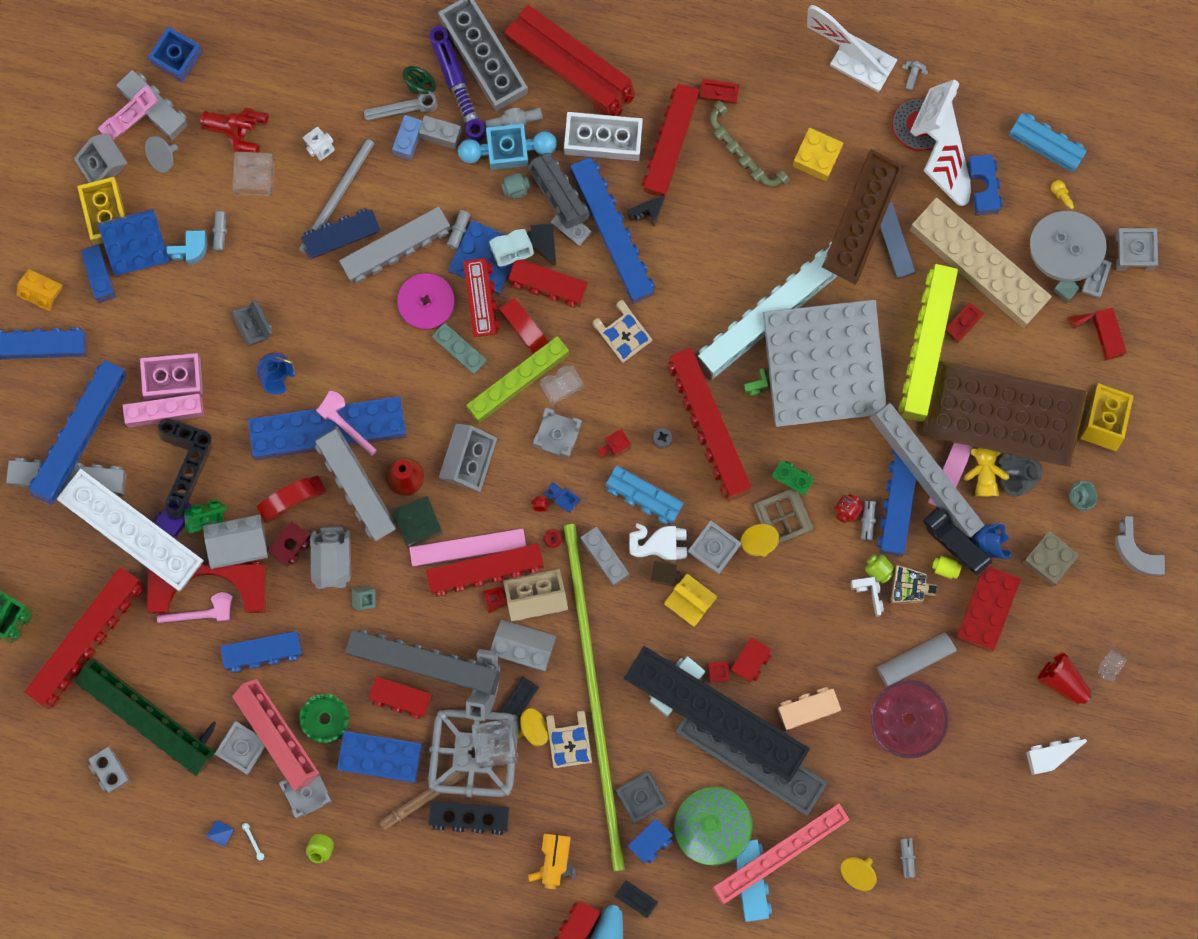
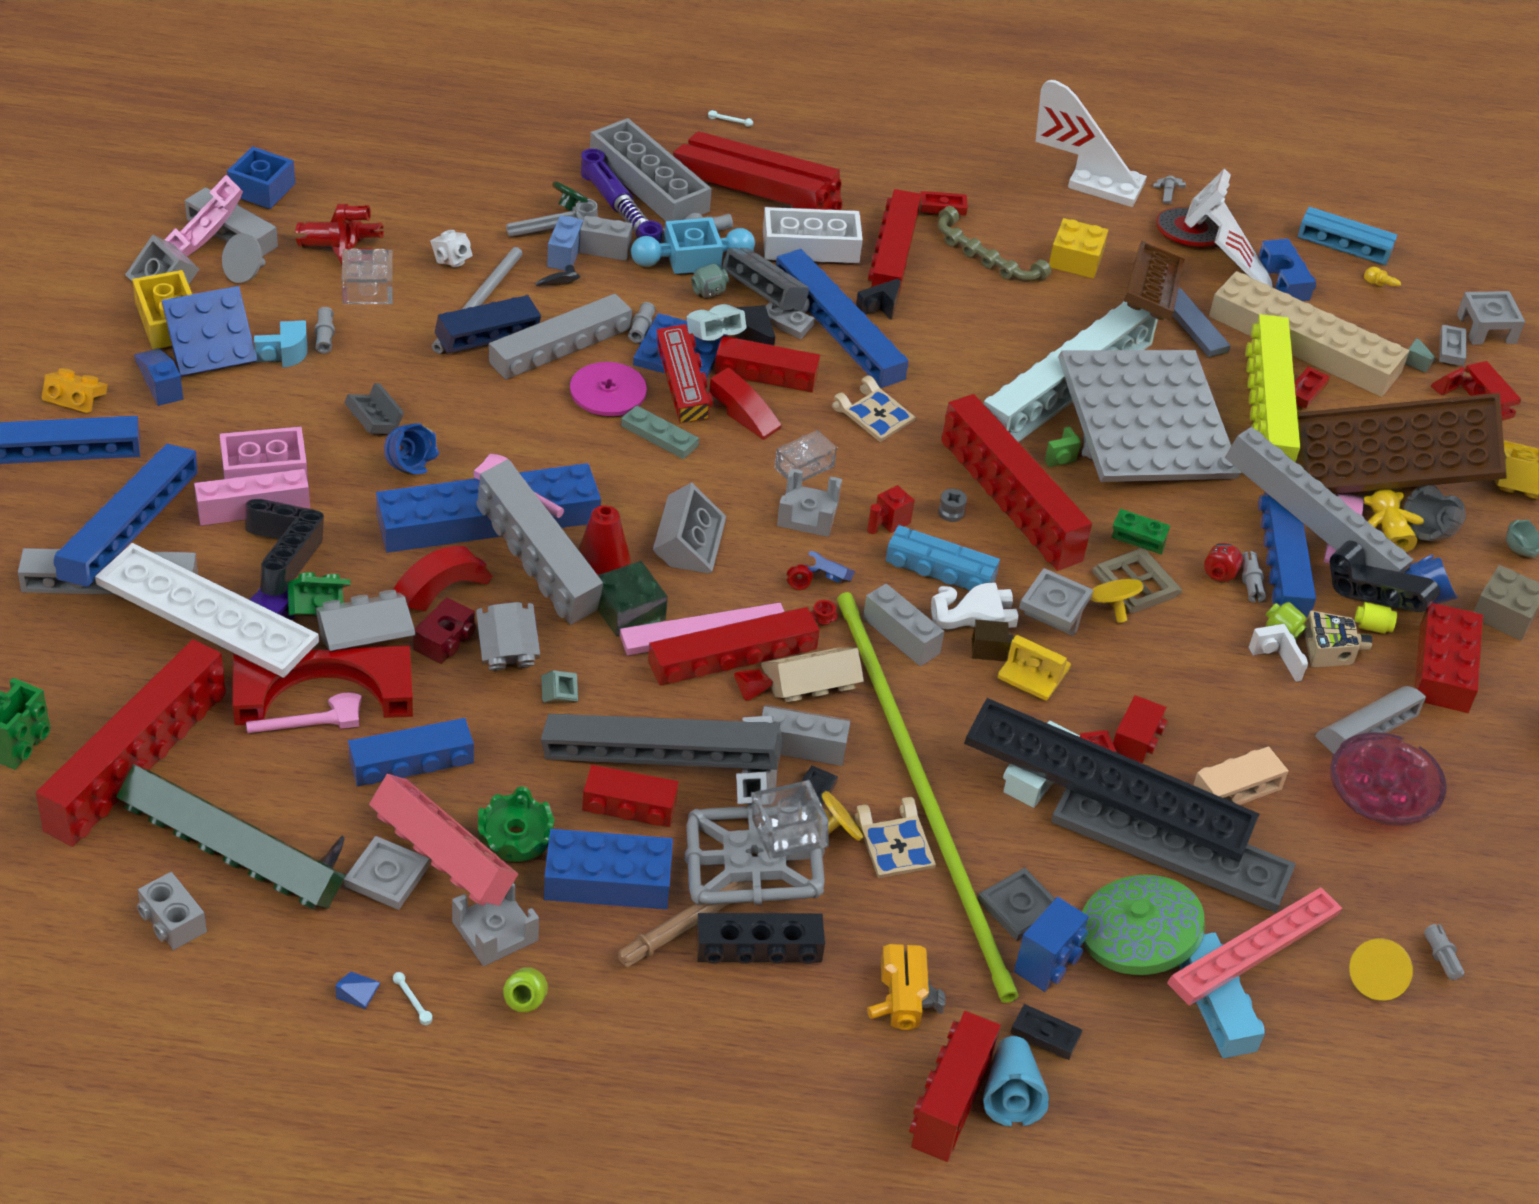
camera: 10 degrees left, 35 degrees down
lime brick [466,336,569,424] -> none
light grey plate [1029,211,1106,282] -> none
none -> black bar [535,265,581,286]

